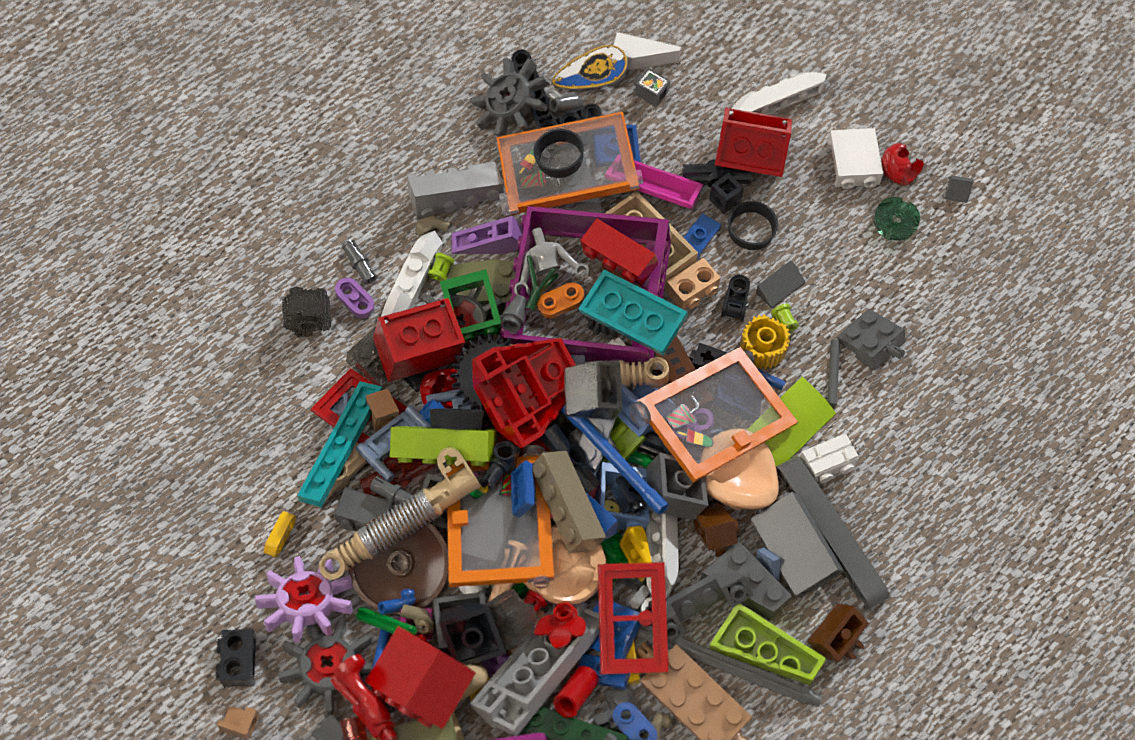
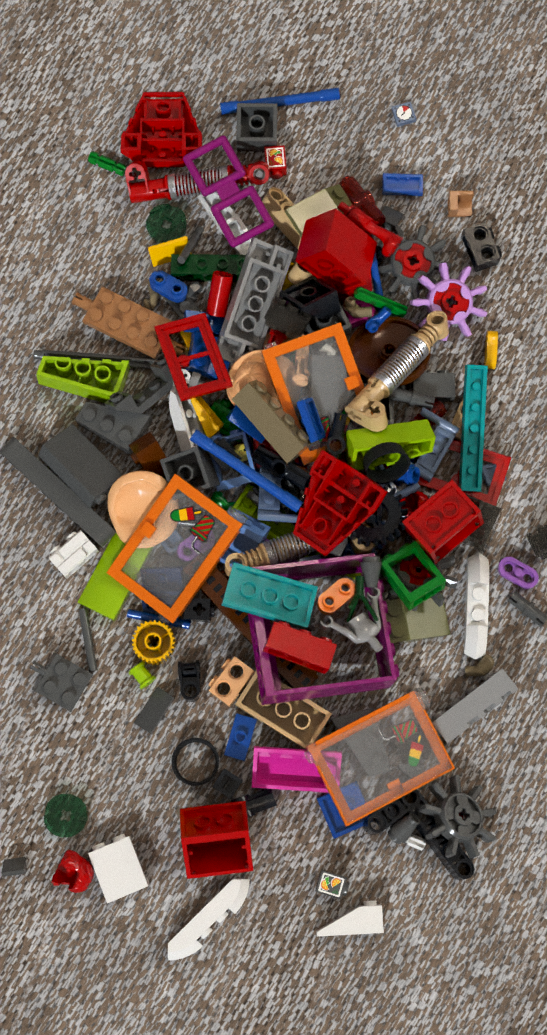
camera: 165 degrees right, 15 degrees up
medium nougat panel [366,388,399,432] -> none
lime bush [427,252,455,281] -> none
medium lavender slope [452,216,523,254] -> none
black tyre [533,129,584,178] -> none
red plate [534,602,586,649] -> none
shield [552,45,628,90] -> none
clear smoke slope [564,361,622,420] -> none
sand blue tile [757,547,780,580] -> none
reddish brown brick [807,603,869,662] -> none

